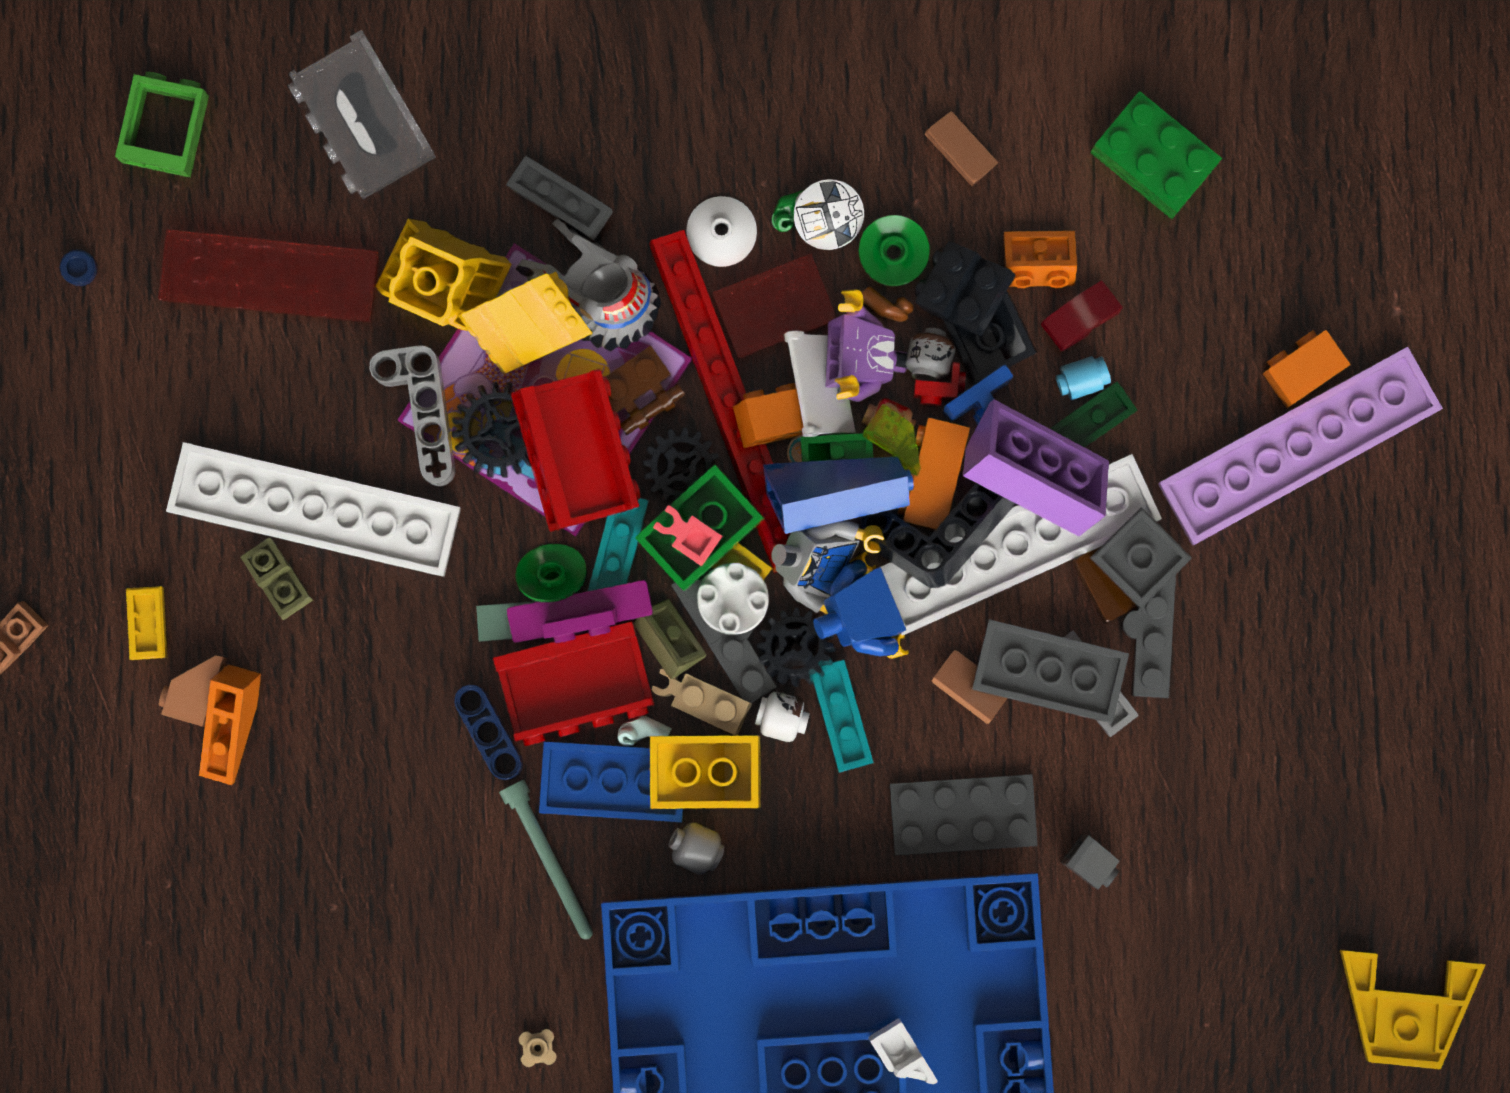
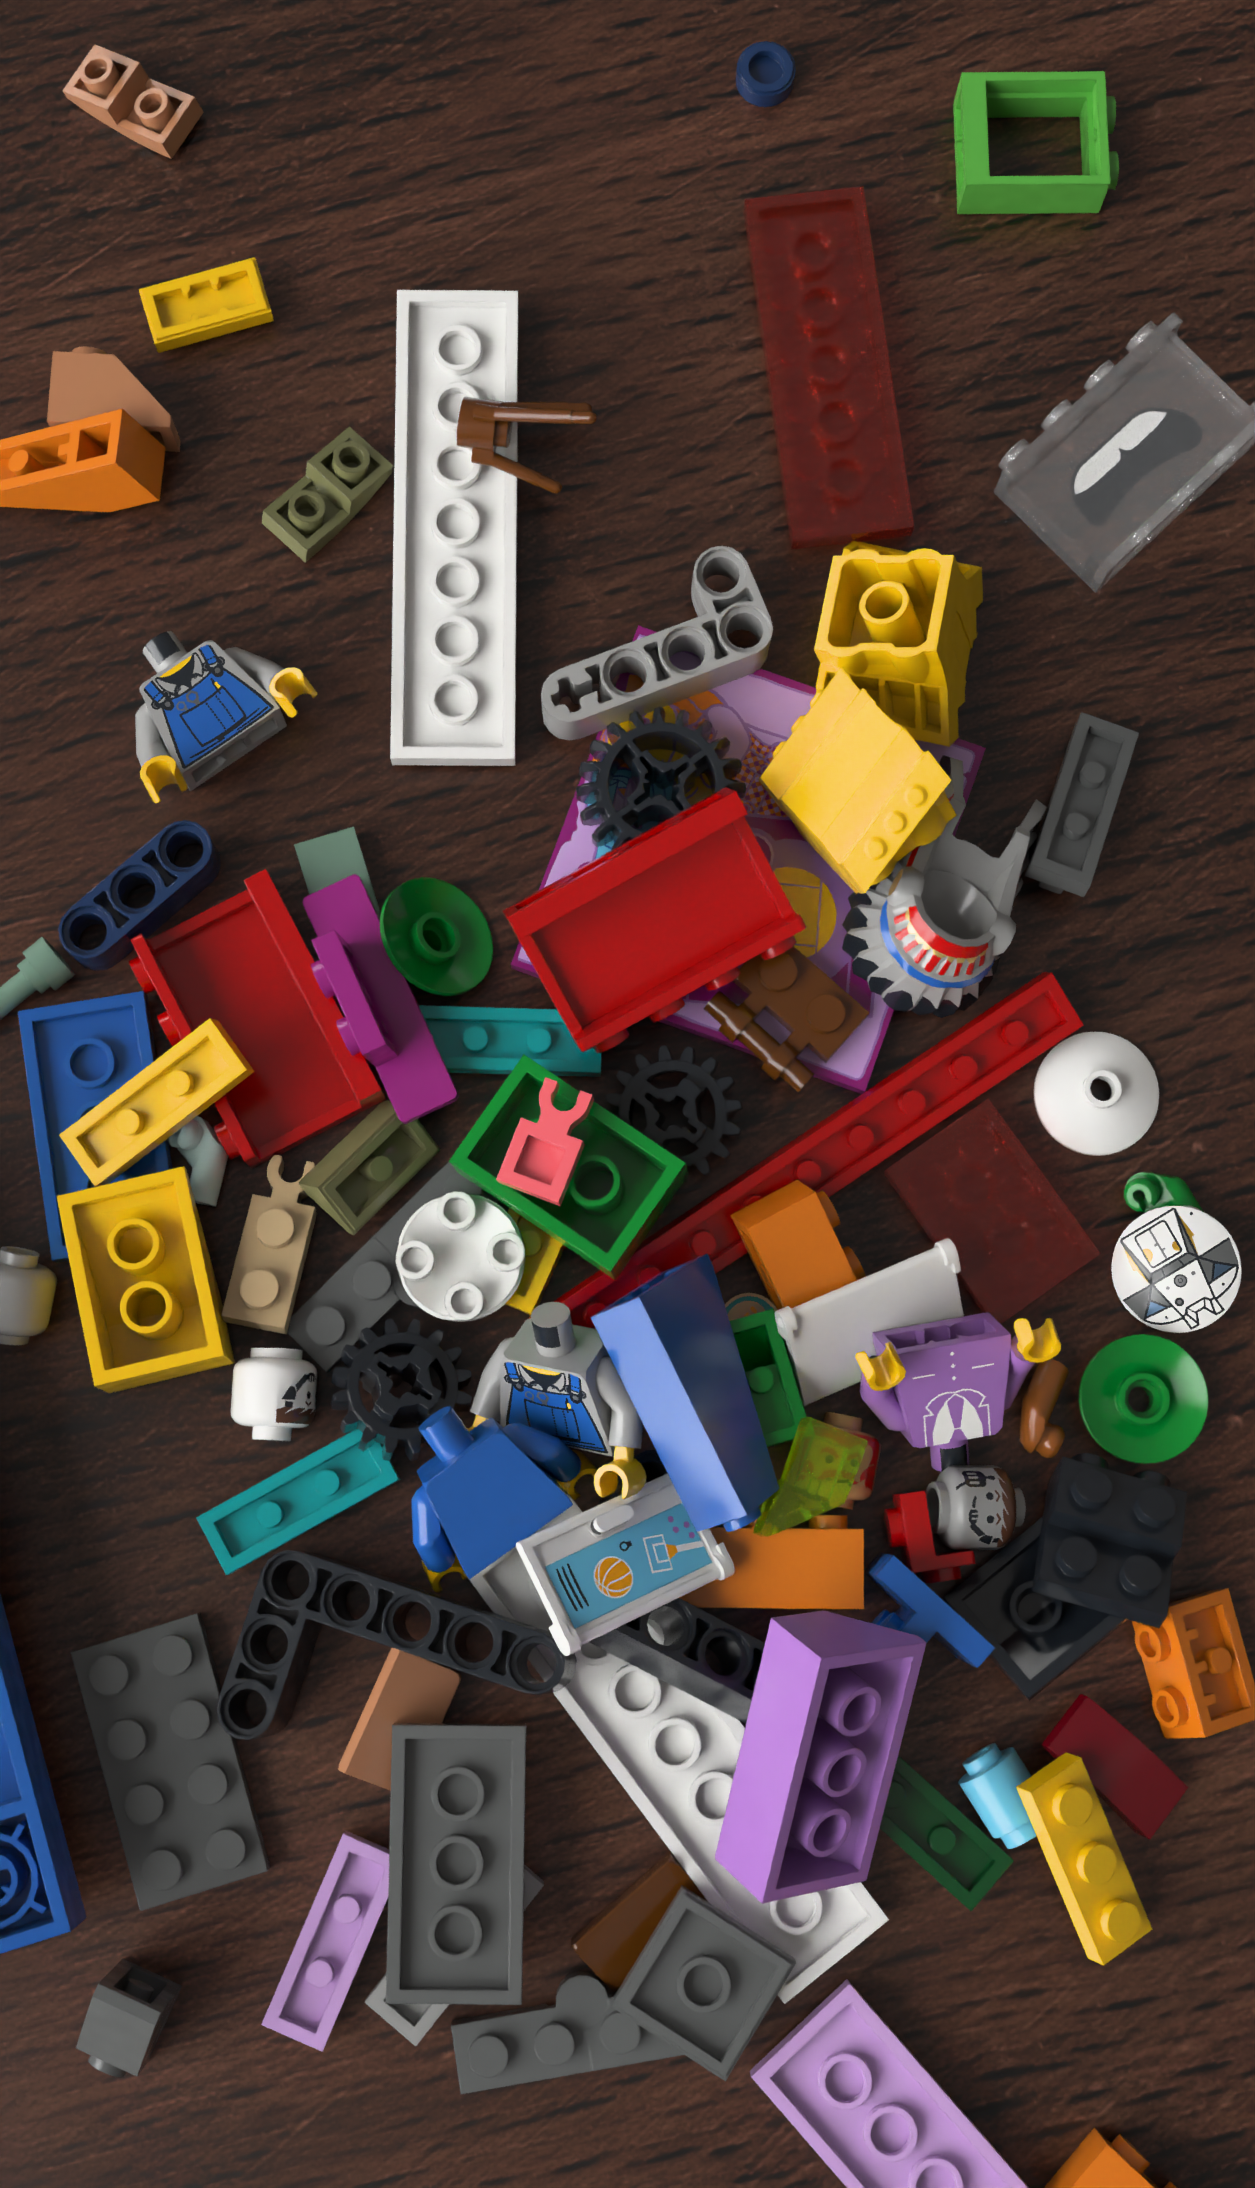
camera: 70 degrees right, 5 degrees down
none -> yellow plate [59,1018,255,1187]
none -> torso [135,631,317,803]
none -> black beam [217,1550,577,1740]
none -> lavender plate [261,1830,389,2052]
none -> reddish brown plant [457,396,597,494]
none -> door [516,1473,735,1656]
none -> yellow plate [1016,1752,1153,1966]

